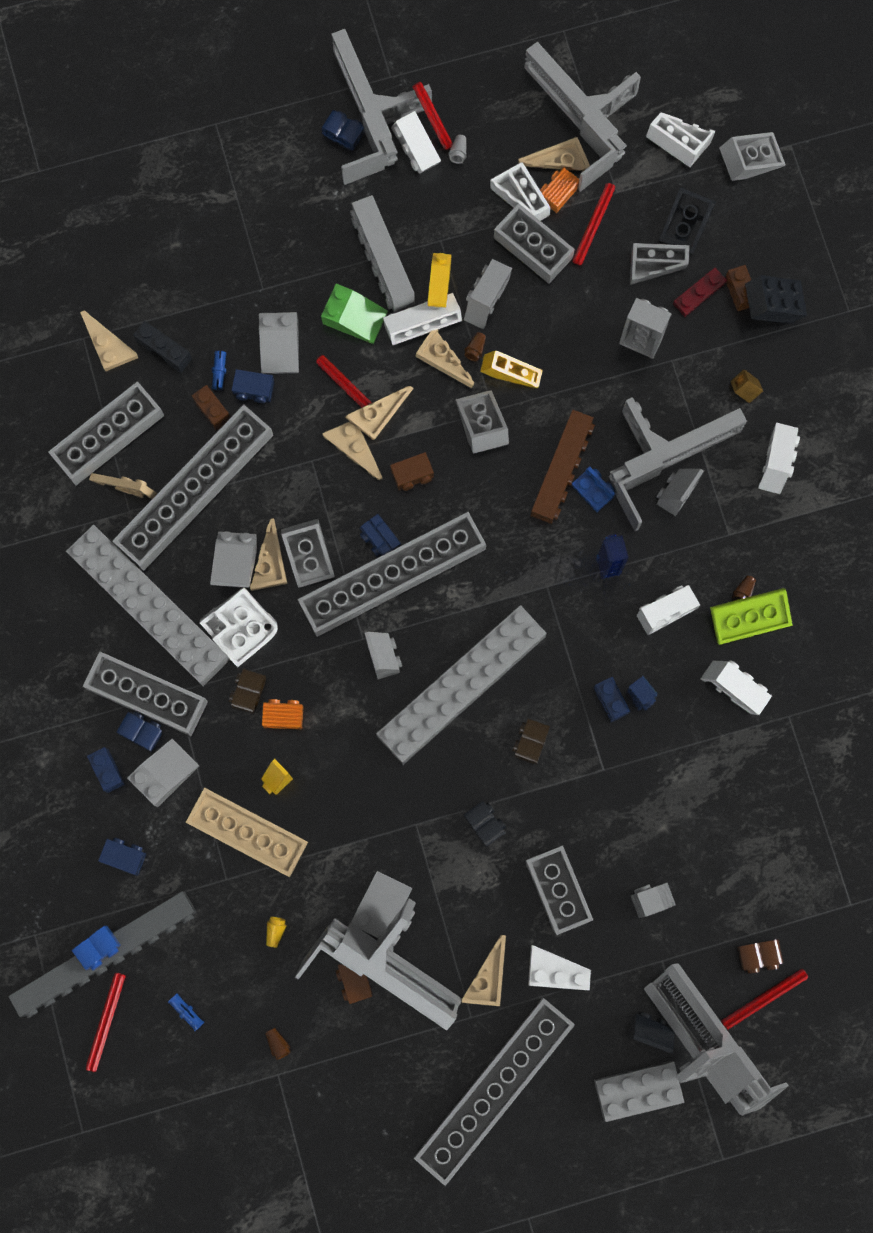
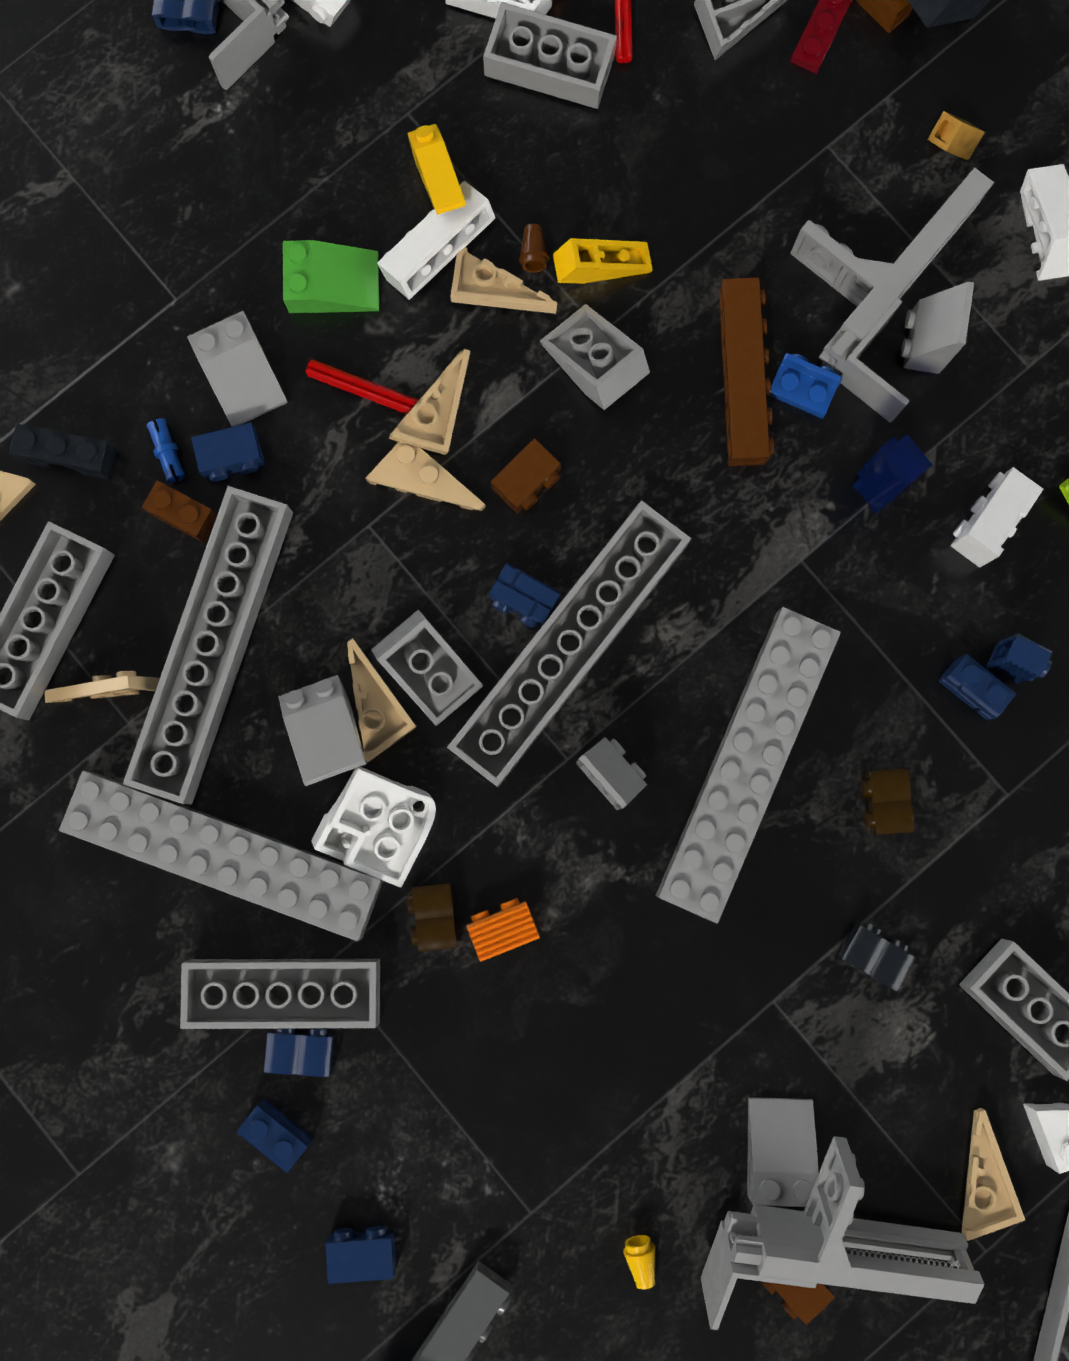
camera: 25 degrees left, 5 degrees up
light grey slope [127,739,199,807] -> none
tan plate [186,788,308,877] -> none
yellow slope [261,759,293,795] -> none
light grey brick [350,195,415,313] -> none
light grey wedge [464,259,512,329] -> none
light grey brick [619,298,671,359] -> none

